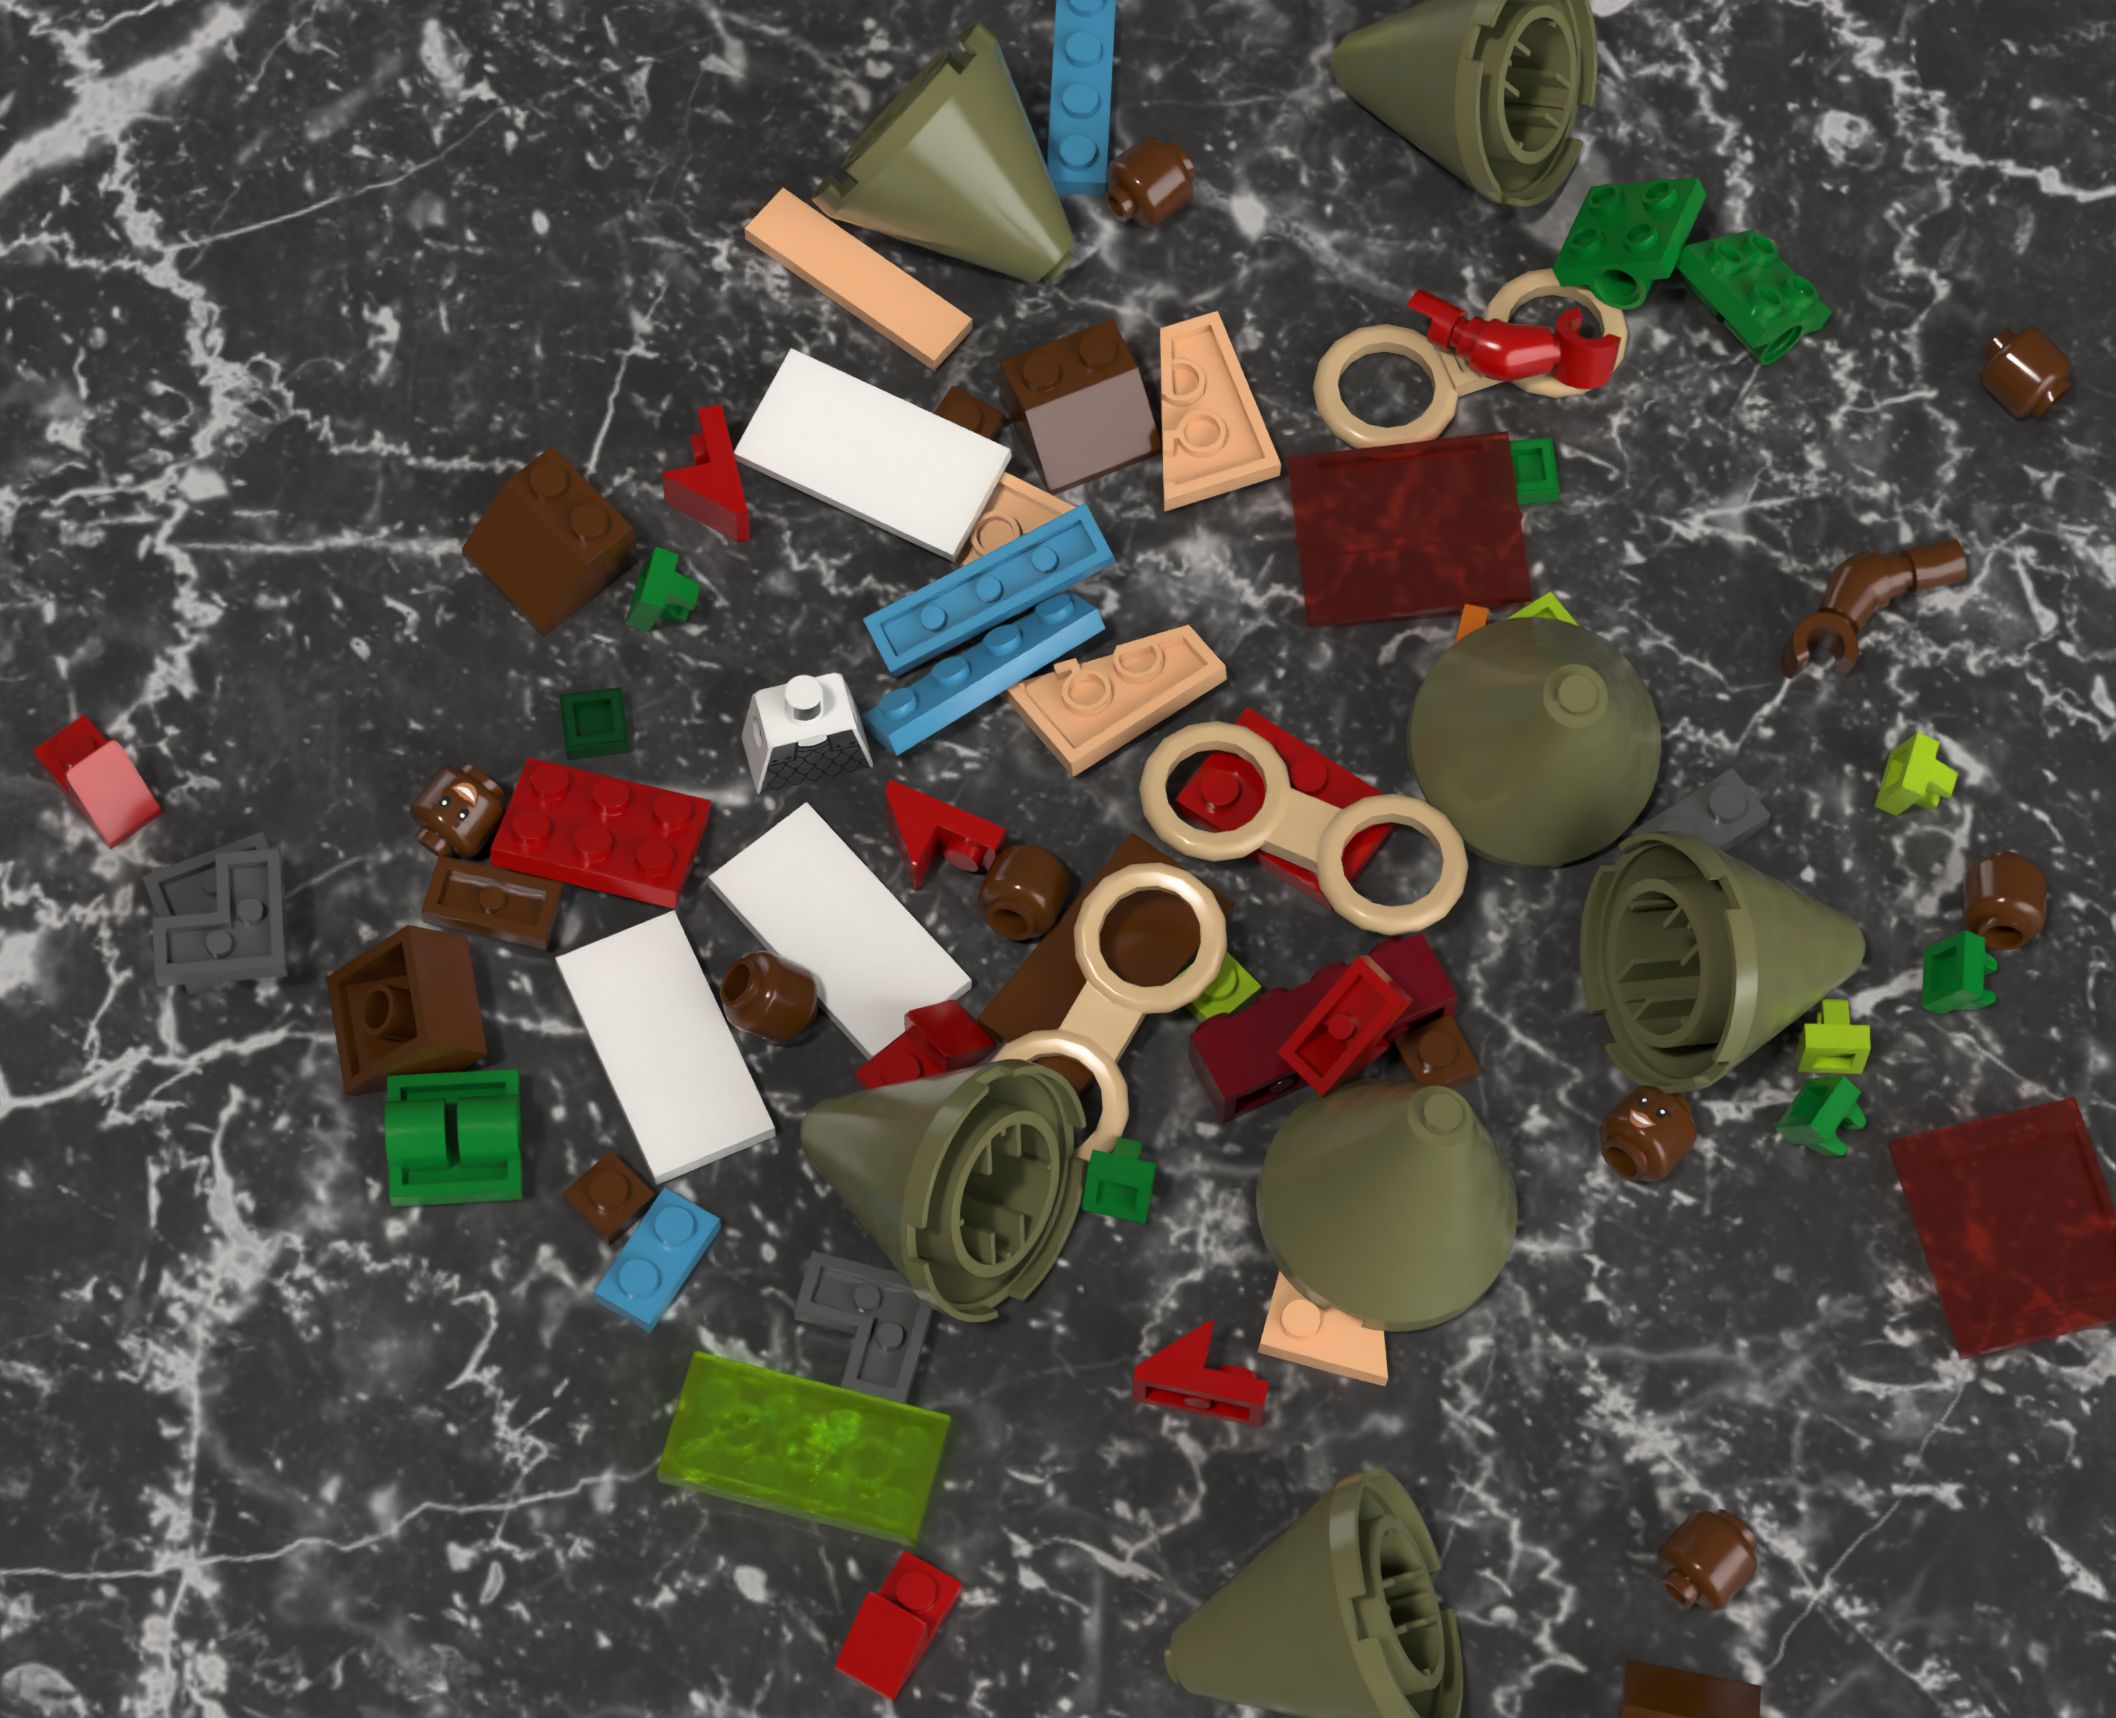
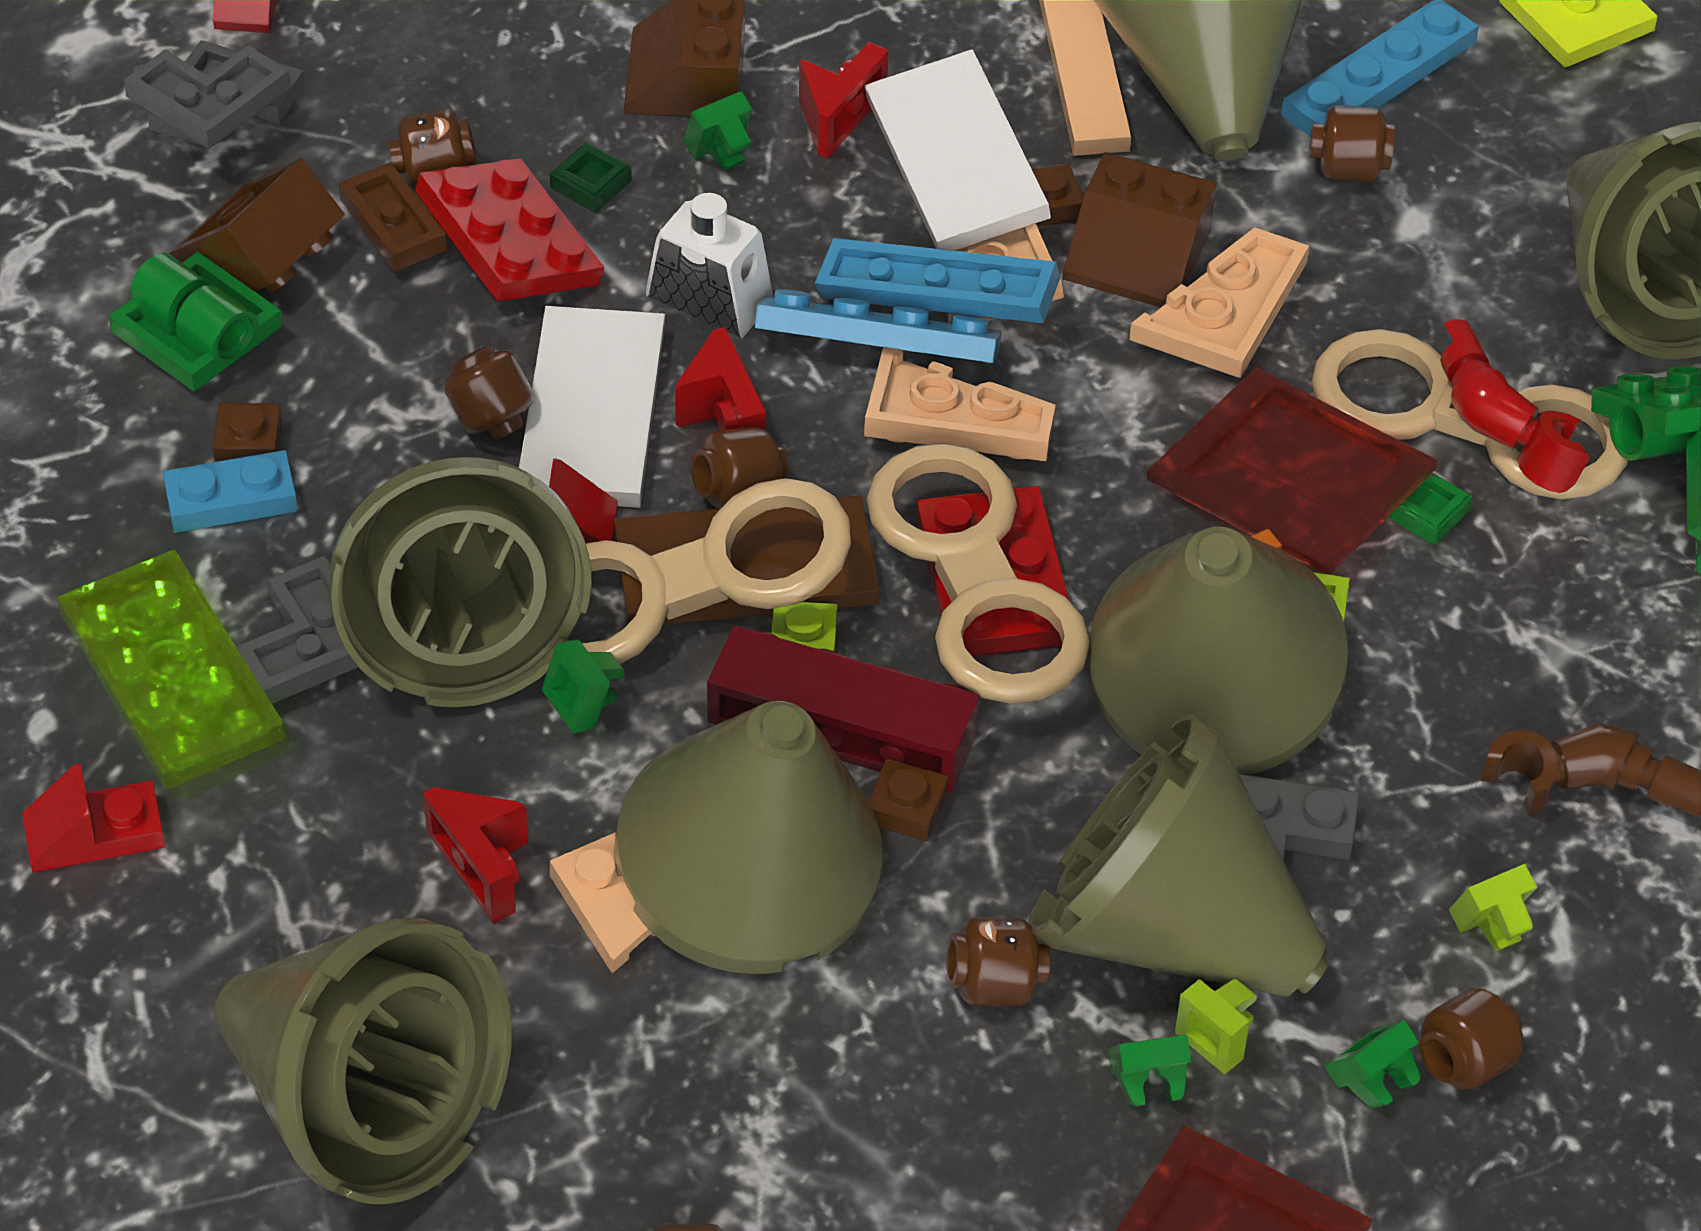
camera: 45 degrees right, 15 degrees down
white tile [555,910,776,1185] -> none
red slope [1277,955,1413,1097] -> none

